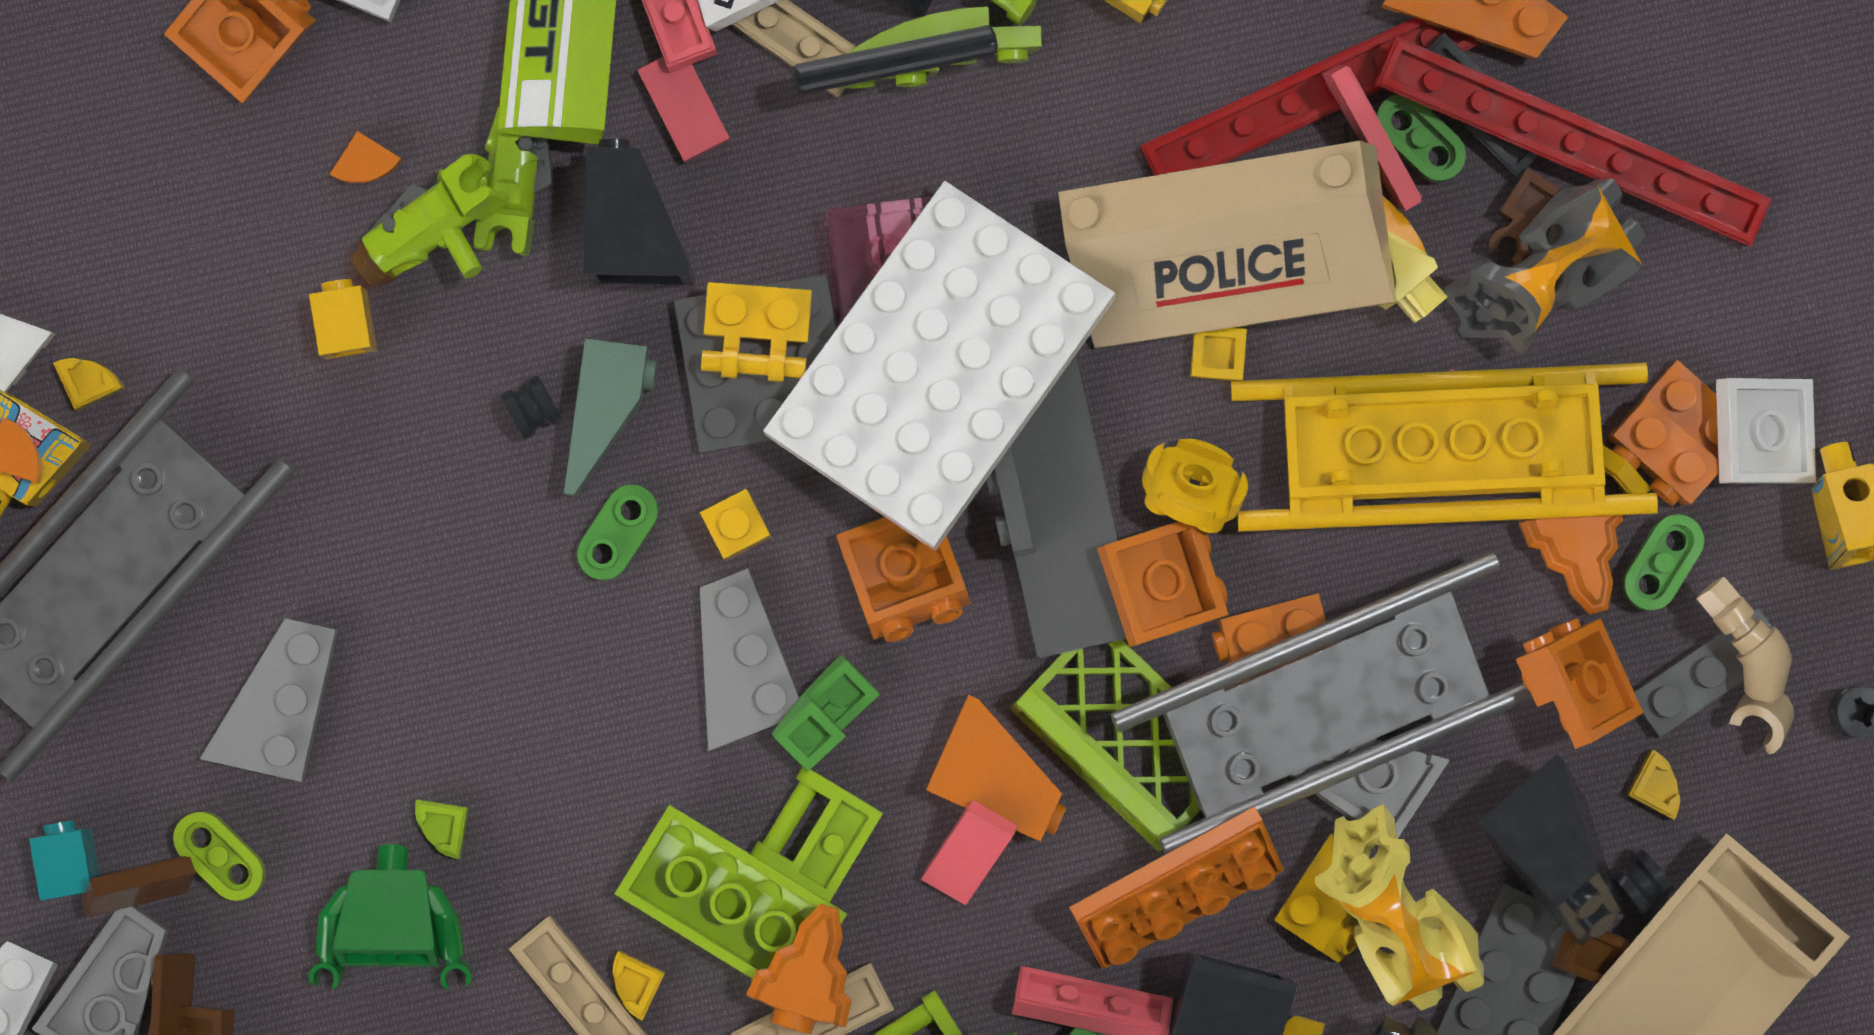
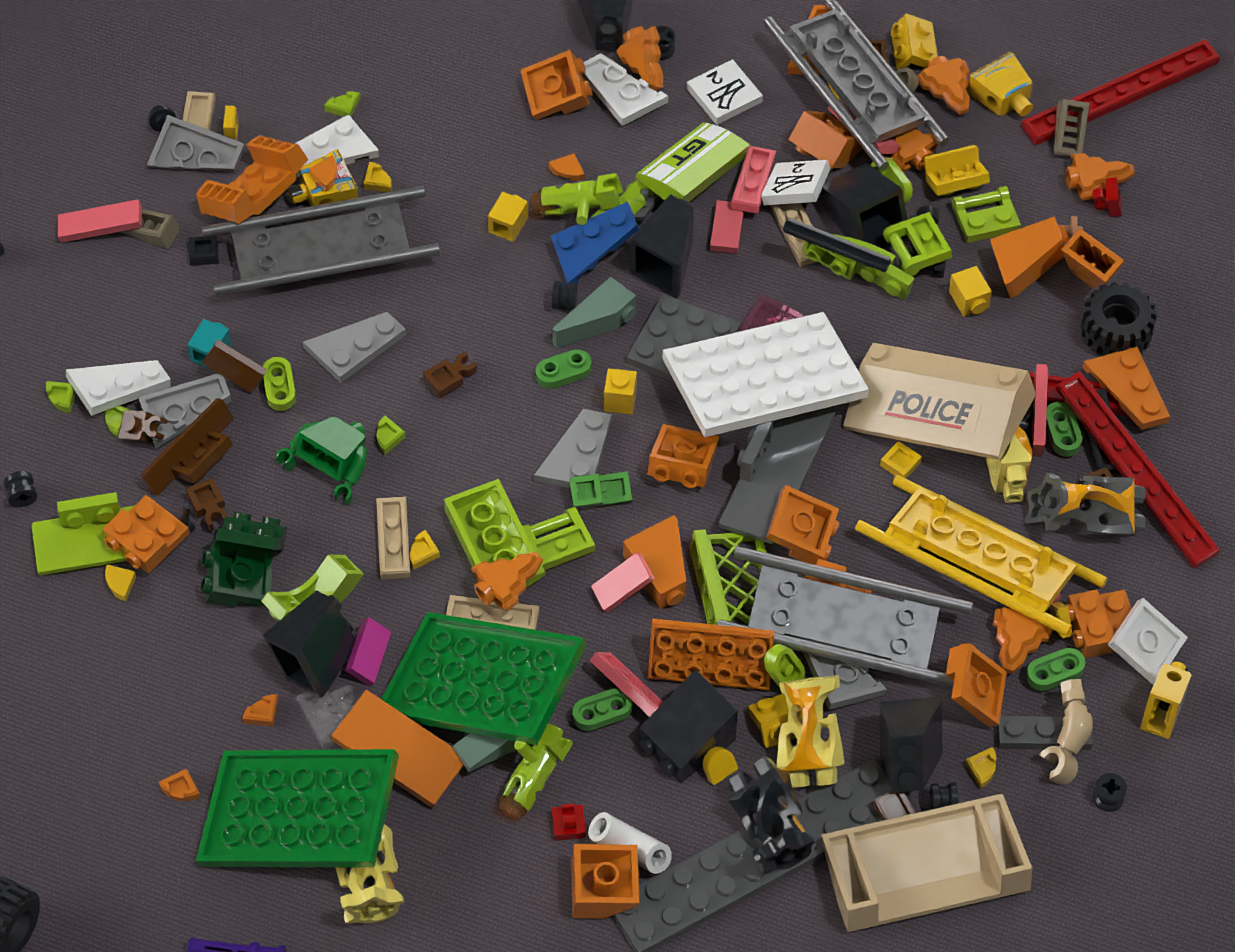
camera: 40 degrees right, 30 degrees down
yellow plate [701,282,812,382] -> none
yellow plate [1142,439,1248,533] -> none
none -> reddish brown plate [423,352,477,398]
none -> blue wing [551,202,639,284]
none -> lime plate [764,644,805,687]

